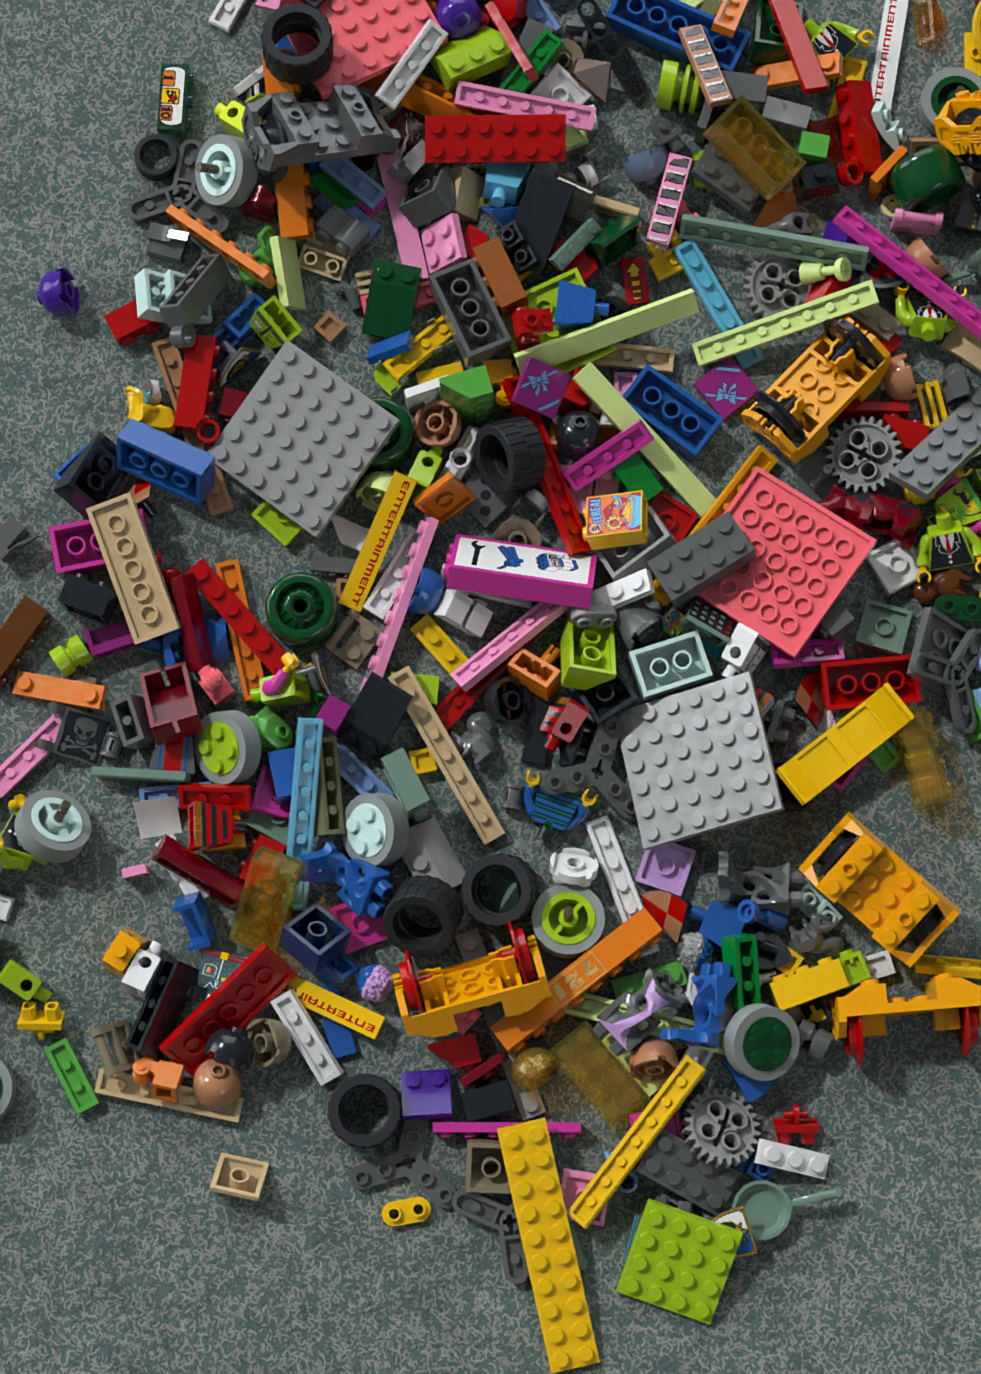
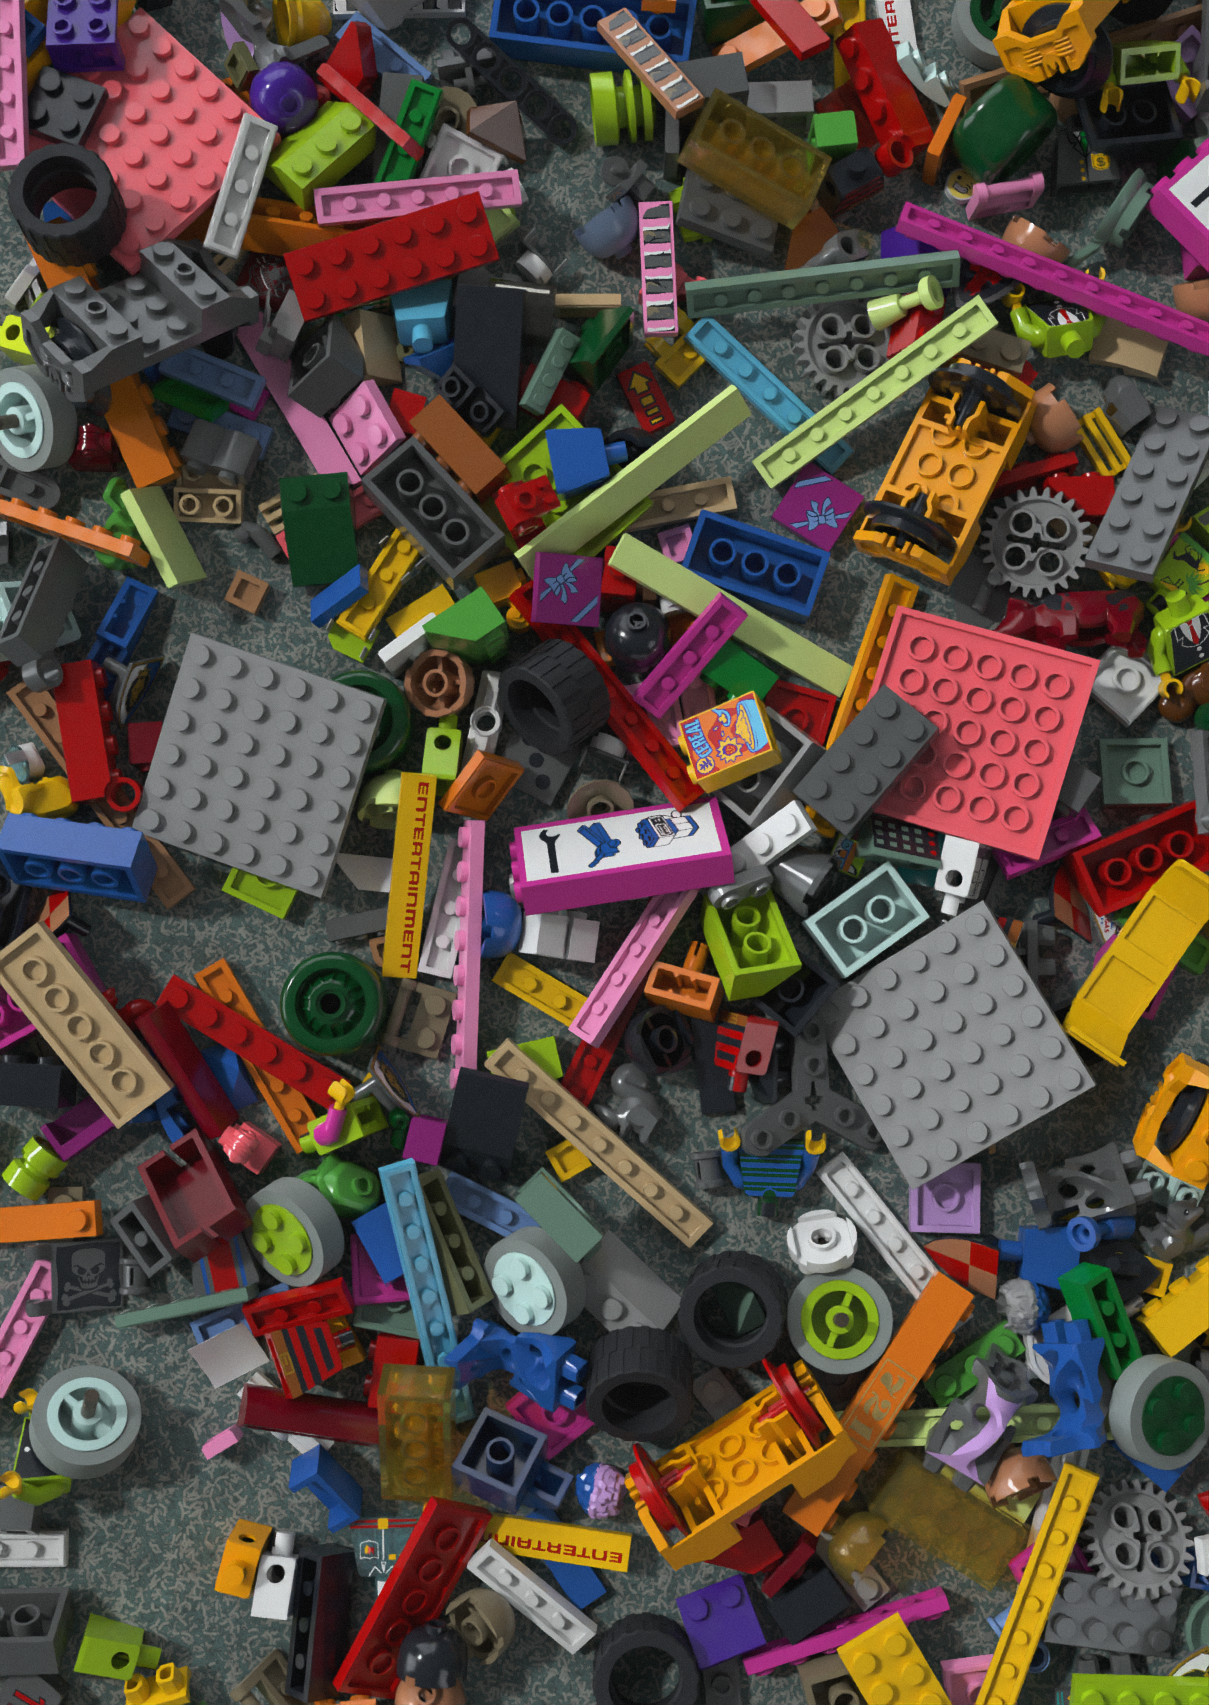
camera: 20 degrees left, 5 degrees up
lime torso [249,295,303,349] -> none

